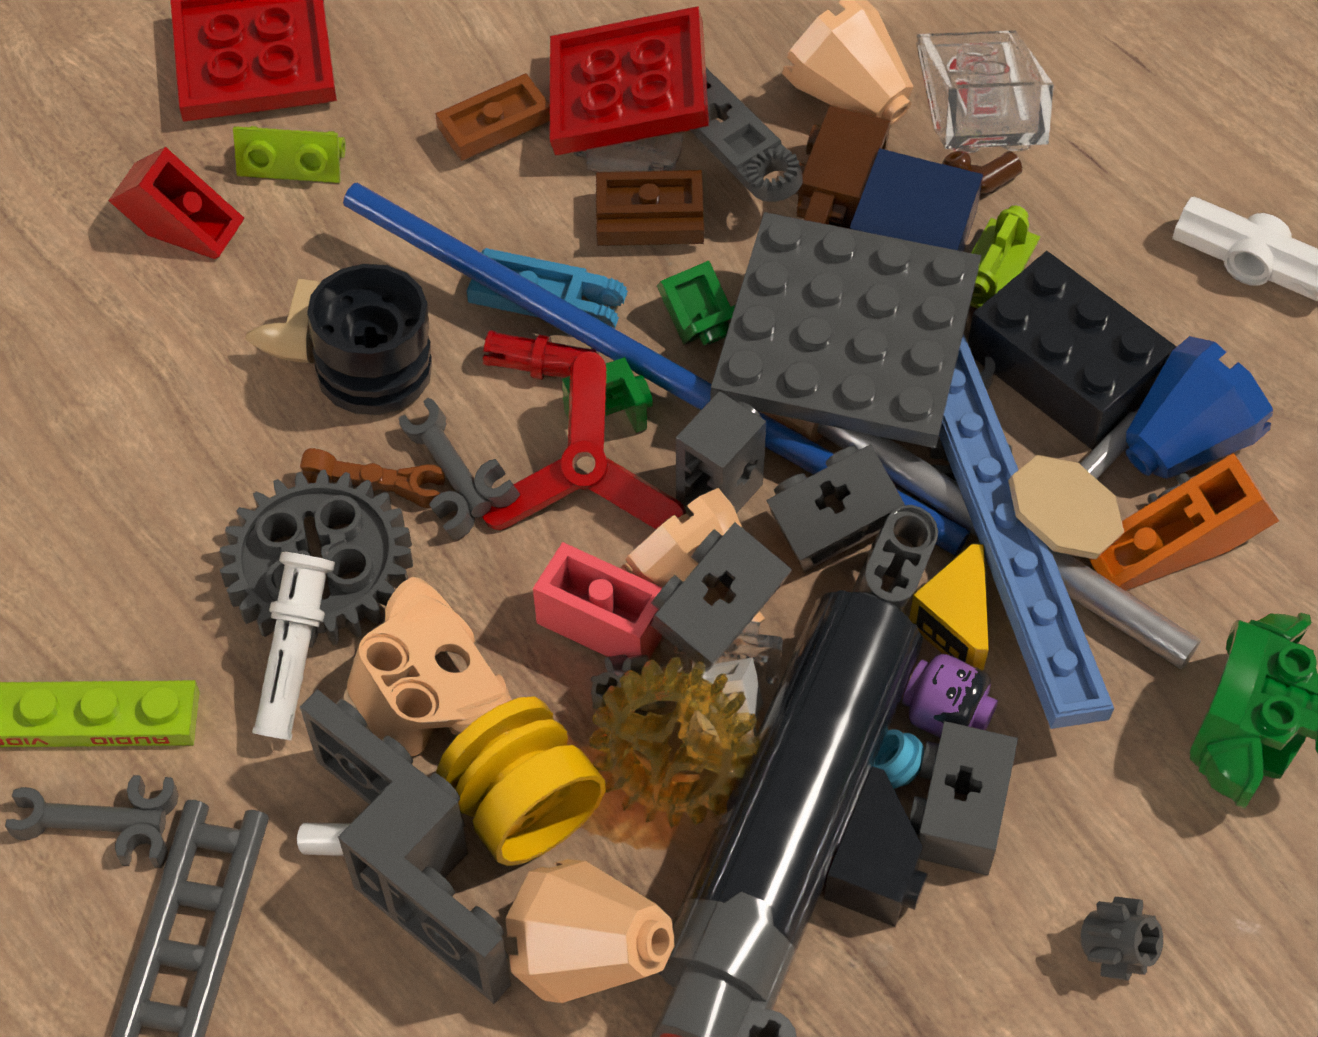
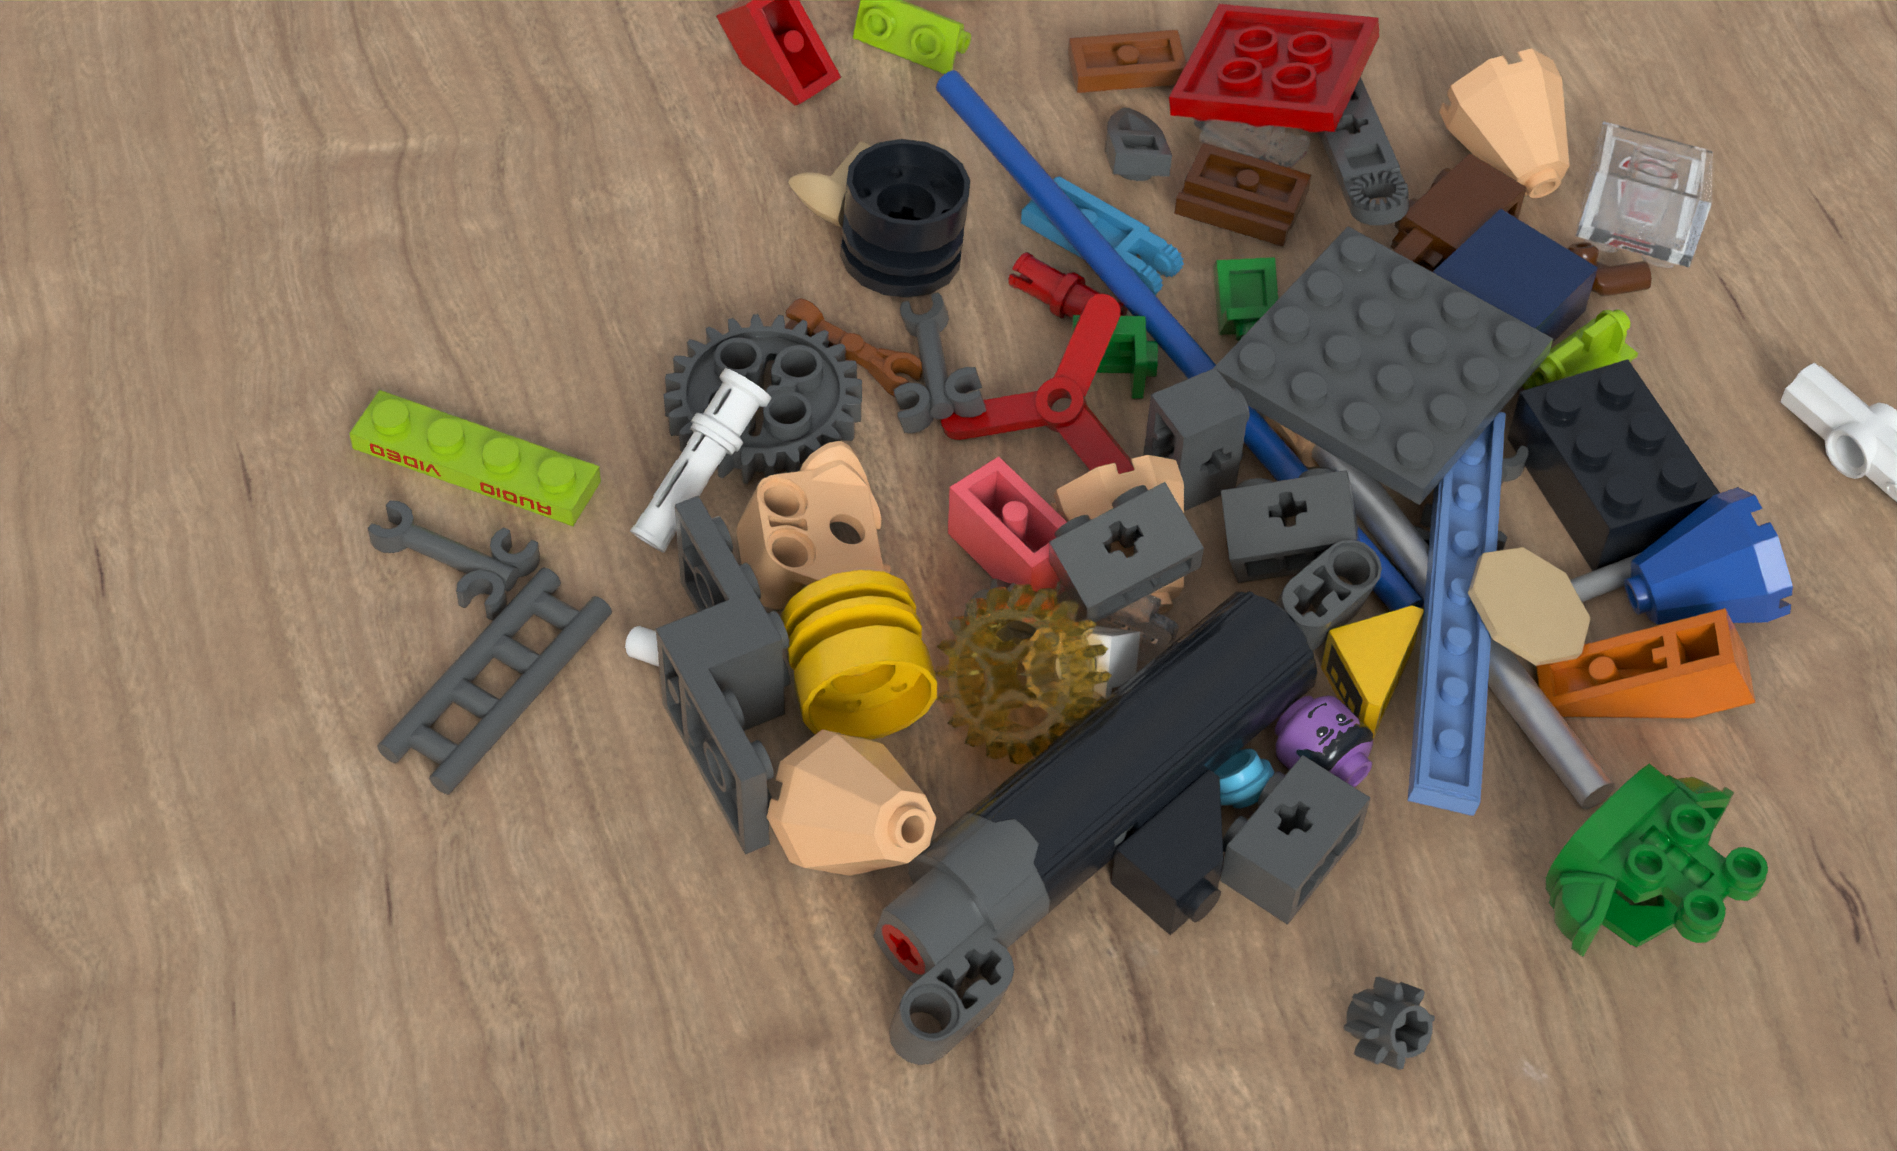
camera: 20 degrees right, 5 degrees down
none -> dark grey plate [1105,108,1172,181]

